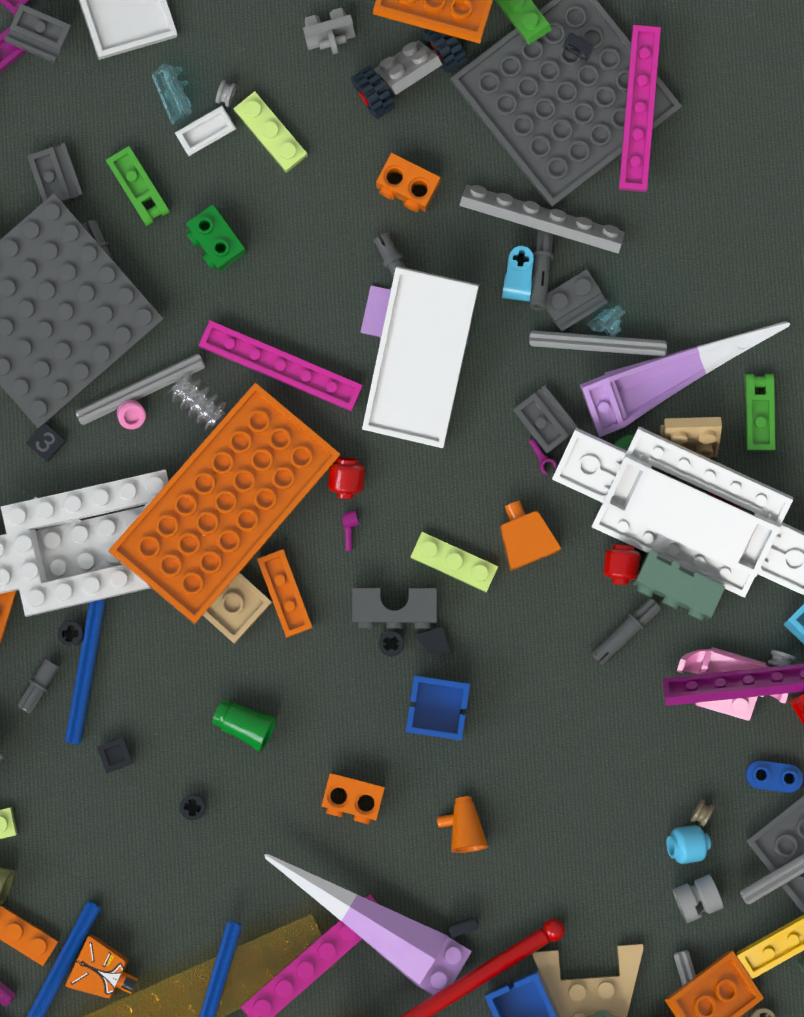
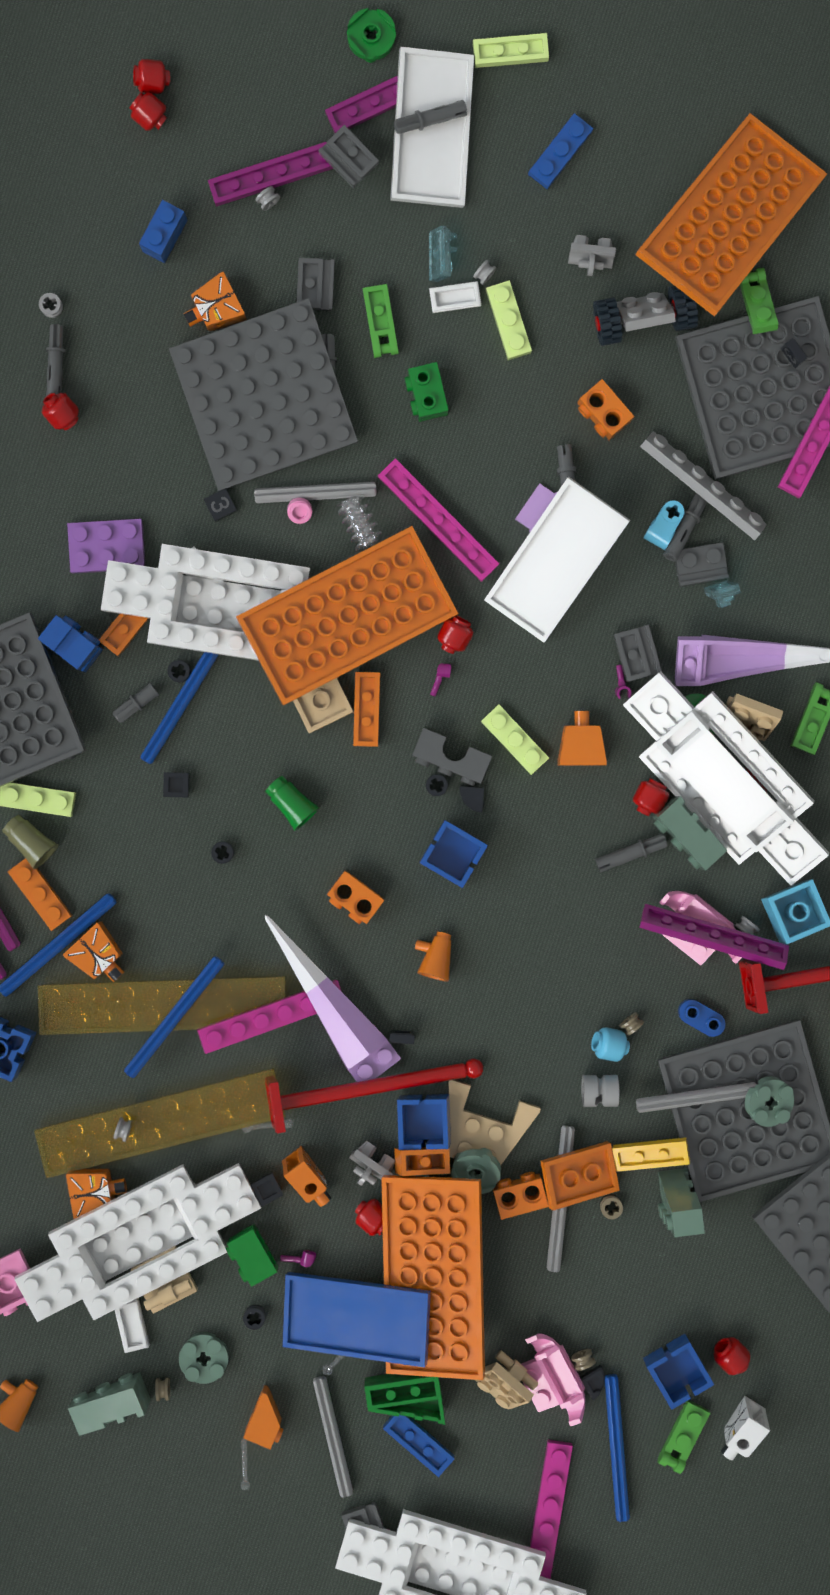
camera: 15 degrees right, 5 degrees up
light grey axle [529,330,667,356] -> none

